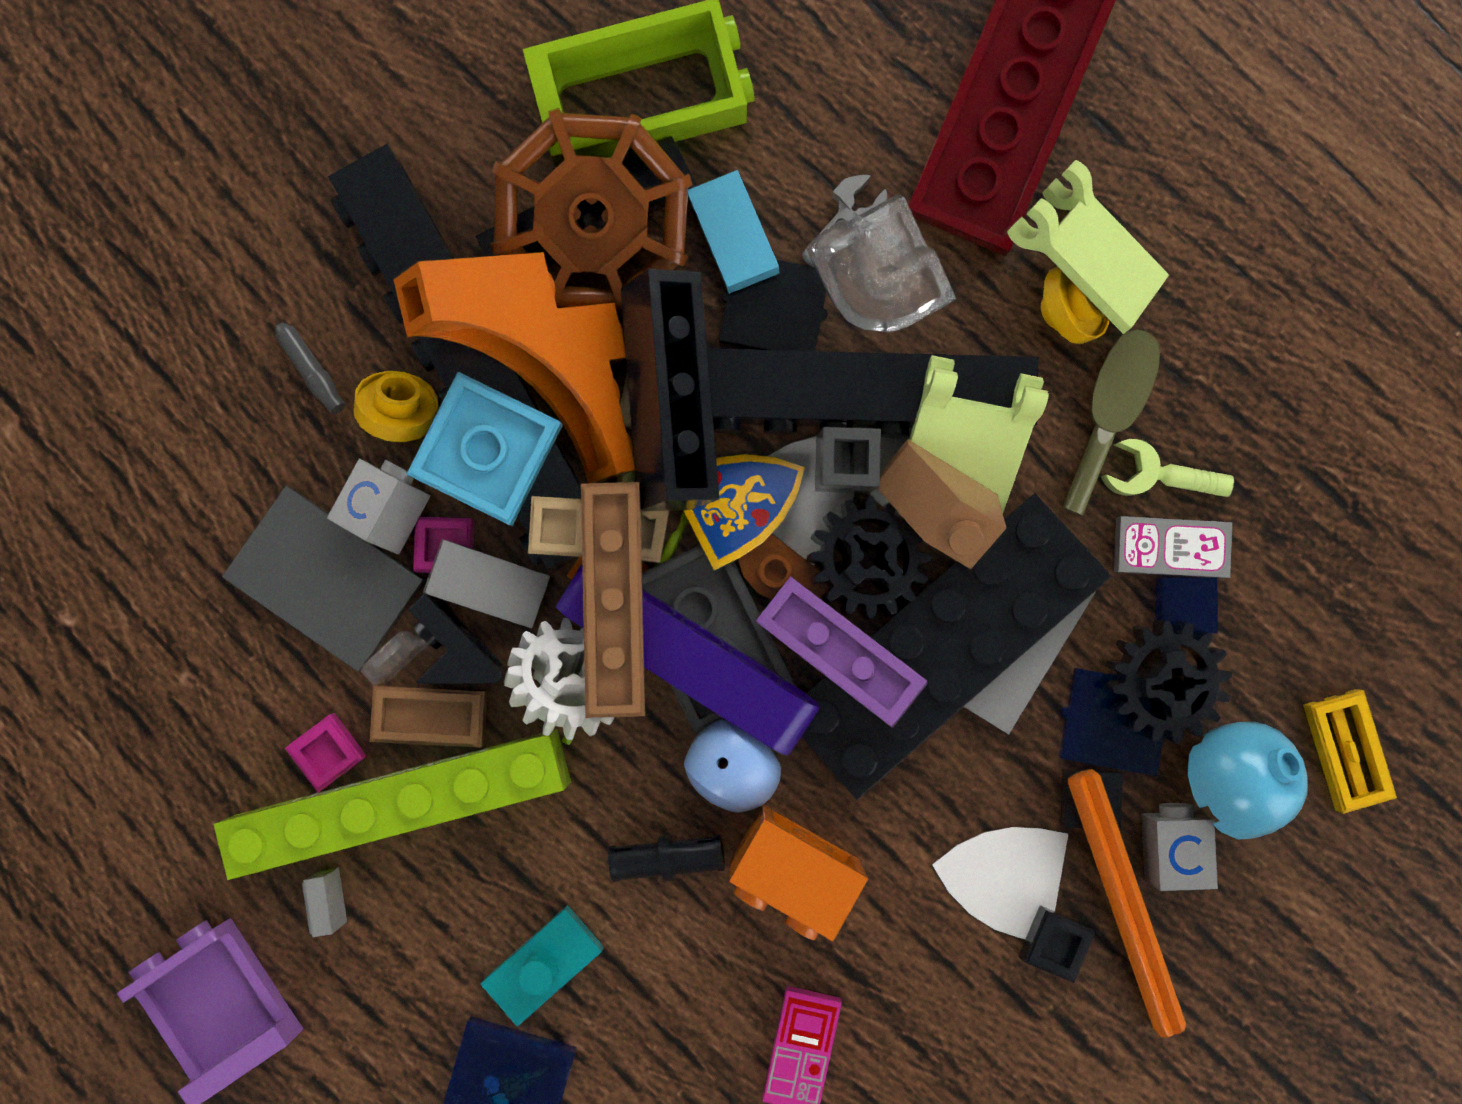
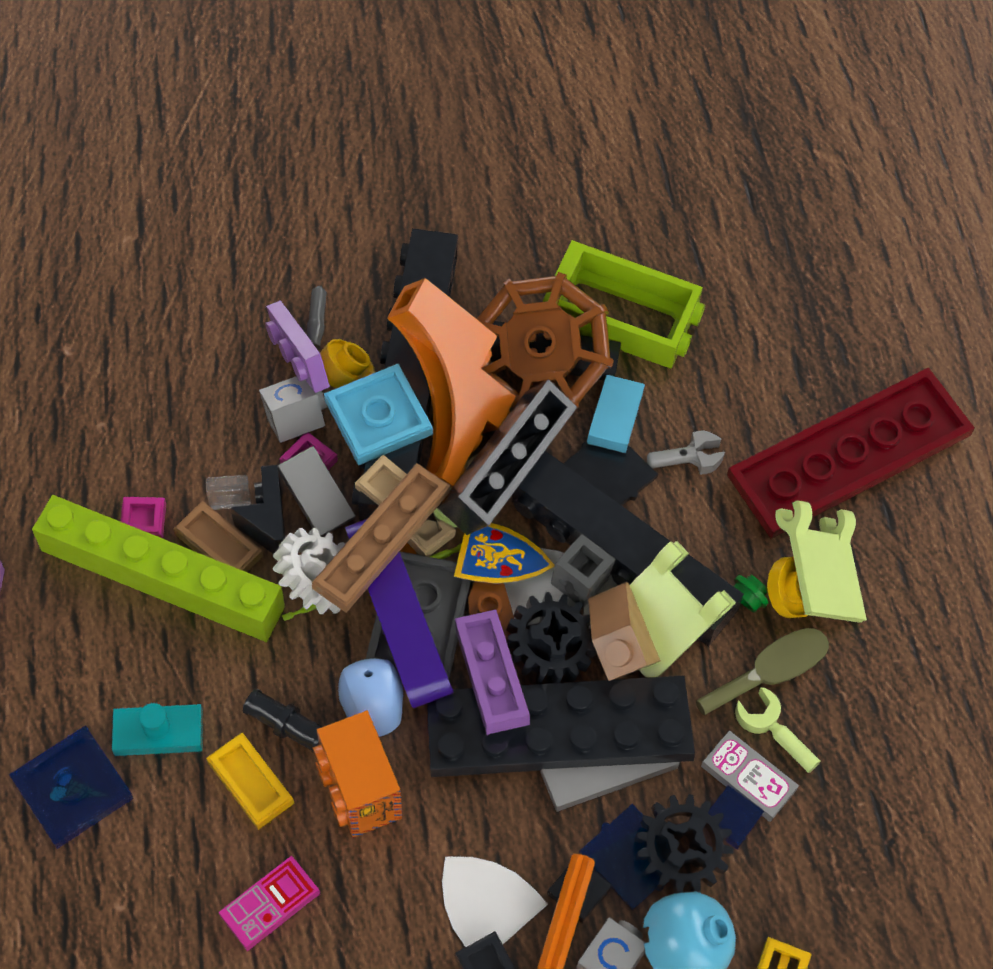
camera: 30 degrees right, 25 degrees down
dark grey tile [222,486,427,672] -> none
light grey tile [302,867,347,938] -> none
clear brick [806,194,957,333] -> none
none -> yellow tile [206,732,294,830]
none -> medium lavender plate [265,300,330,393]
none -> green plate [734,574,769,613]

